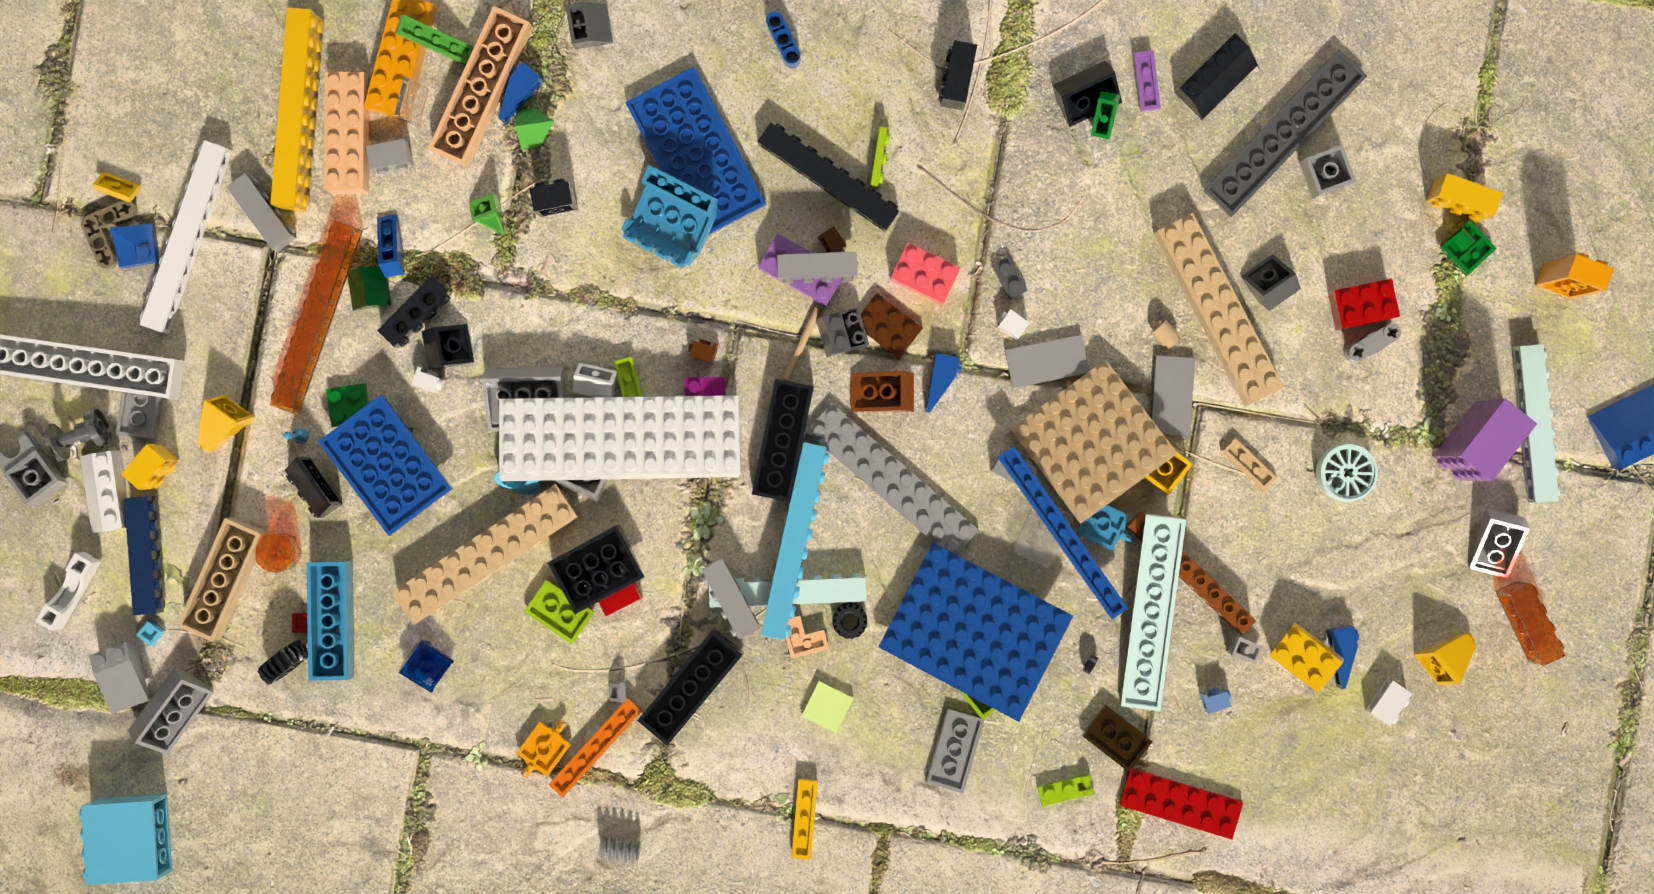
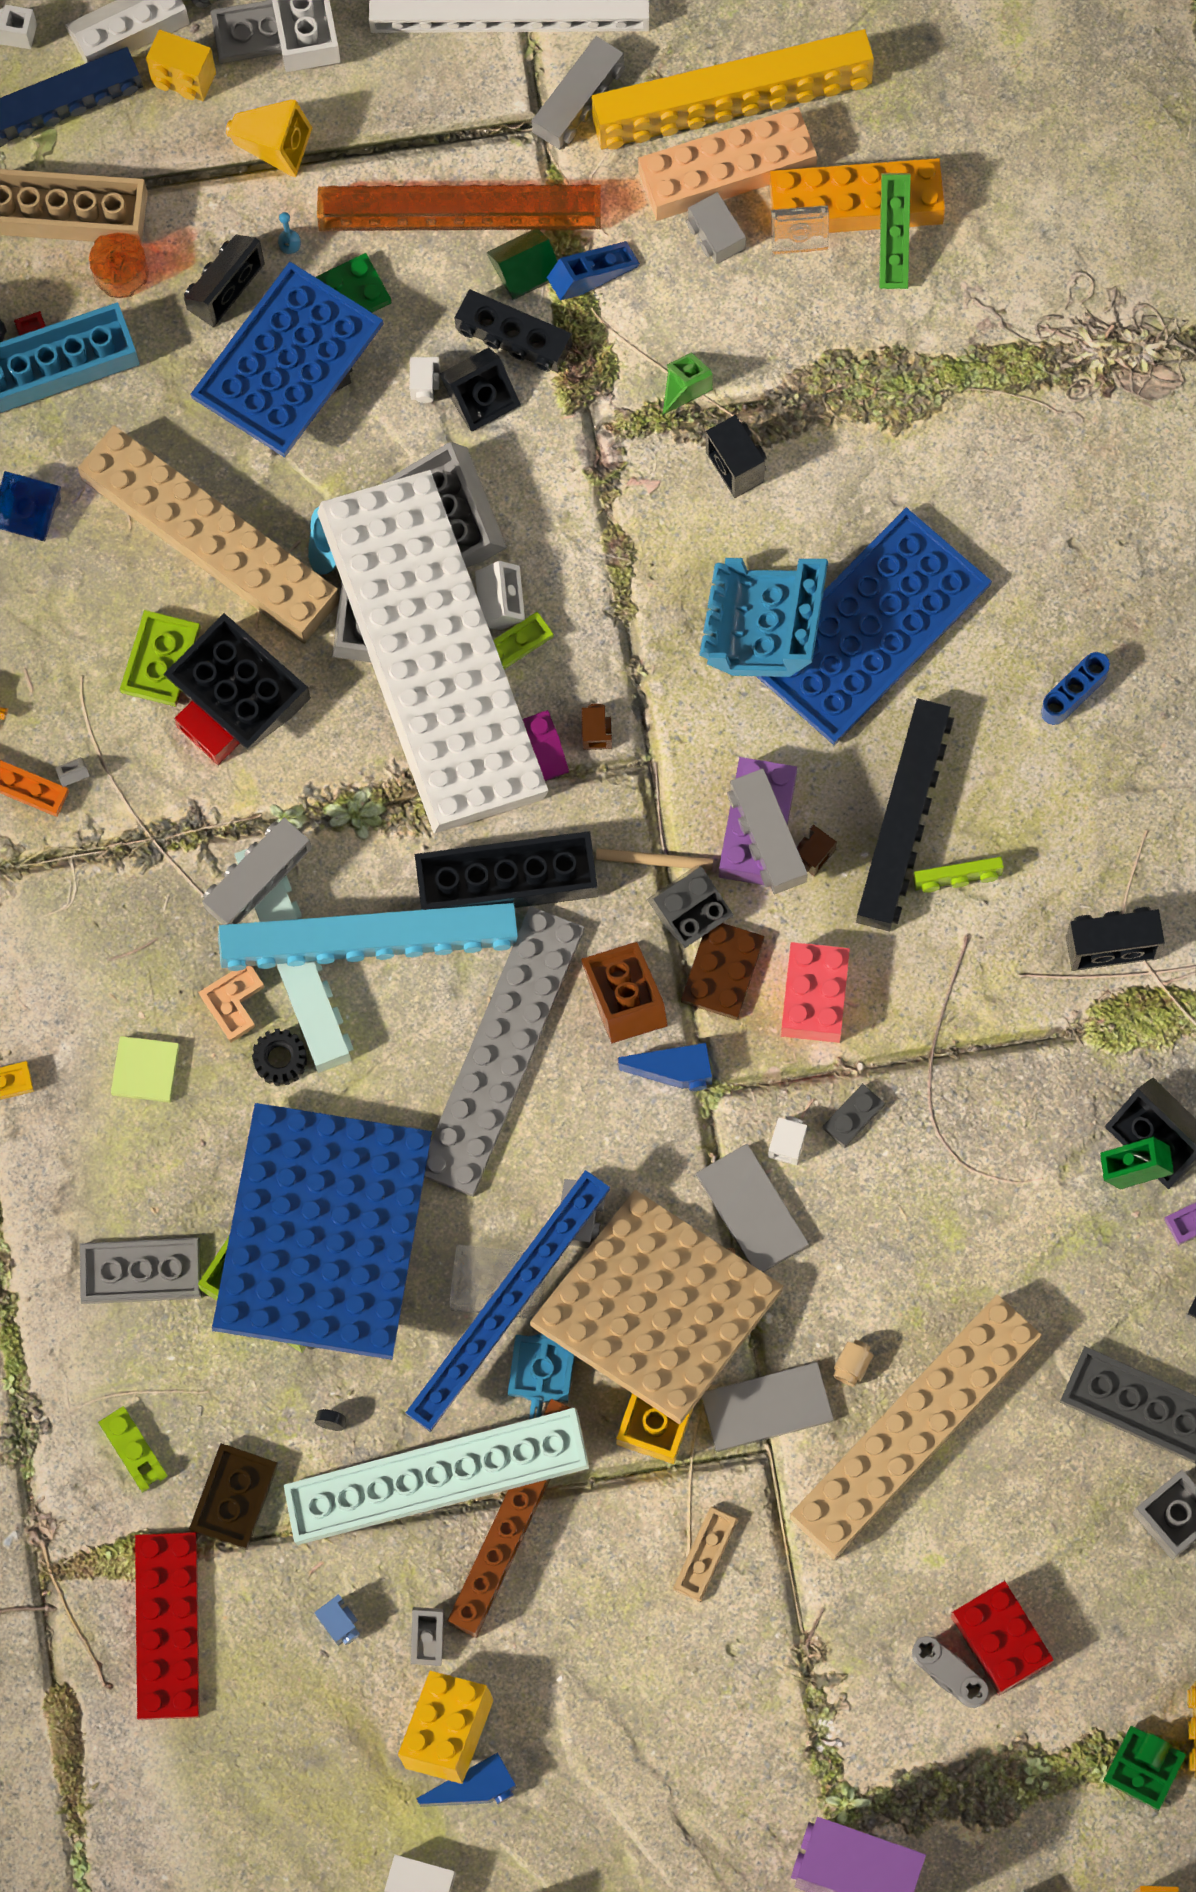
camera: 75 degrees right, 15 degrees down
light nougat brick [428,6,533,169] -> none
blue slope [499,62,544,124] -> none
bright green slope [515,108,554,150] -> none
dark grey slope [565,2,613,50] -> none
black brick [637,628,744,746] -> none
dark grey slope [1241,254,1301,311] -> none
light aqua piece [1315,443,1378,502] -> none

